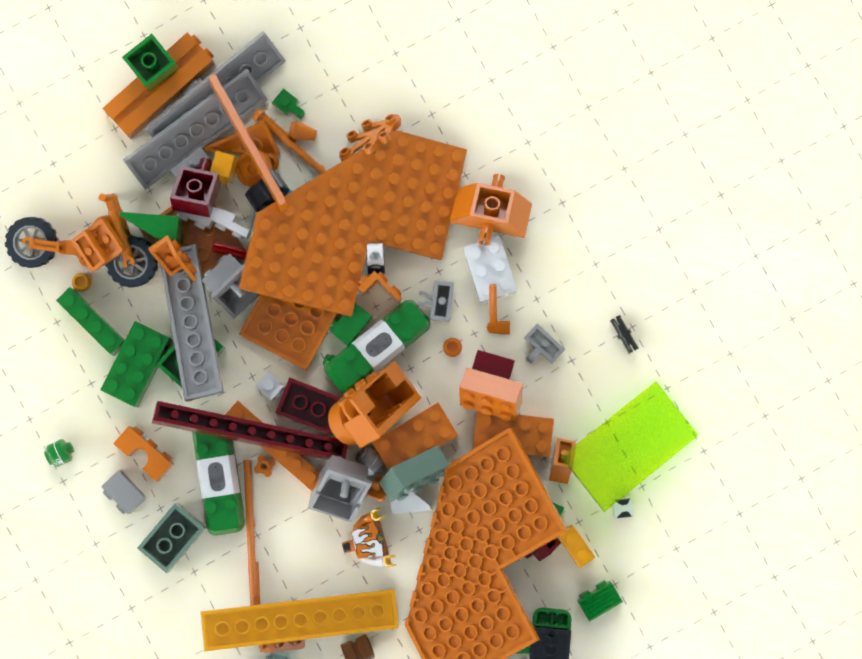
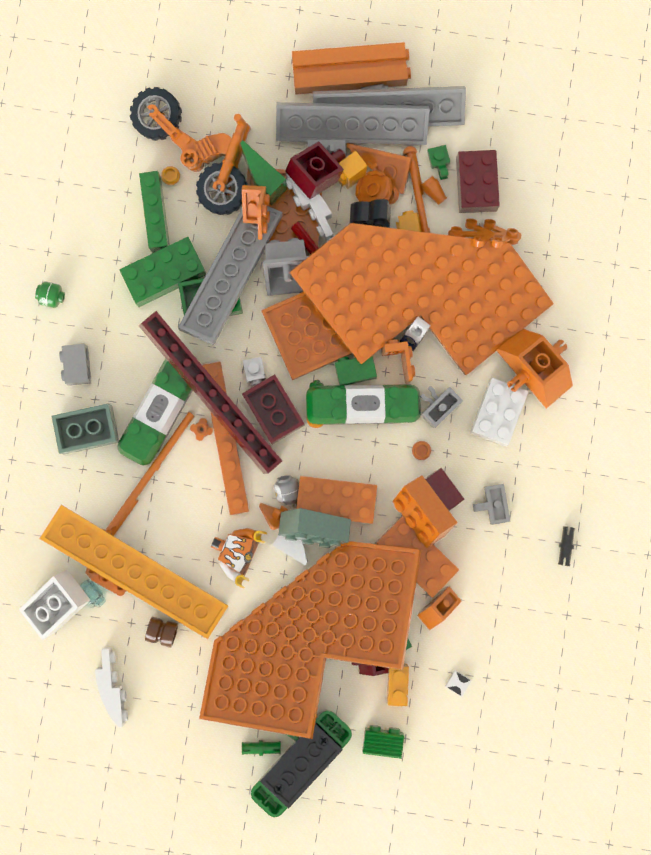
camera: 35 degrees right, 0 degrees up
orange slope [71,217,127,273] -> none
orange arch [113,426,174,482] -> none
green brick [122,33,179,92] -> none
orange tile [208,74,287,212] -> none
light grey piece [308,455,372,522] -> none
orange brick [328,361,422,448] -> none
orange piece [487,284,510,334] -> none
clear neon green piece [561,381,699,512] -> none
none -> light orange brick [396,211,422,232]
none -> dark red brick [456,150,500,213]

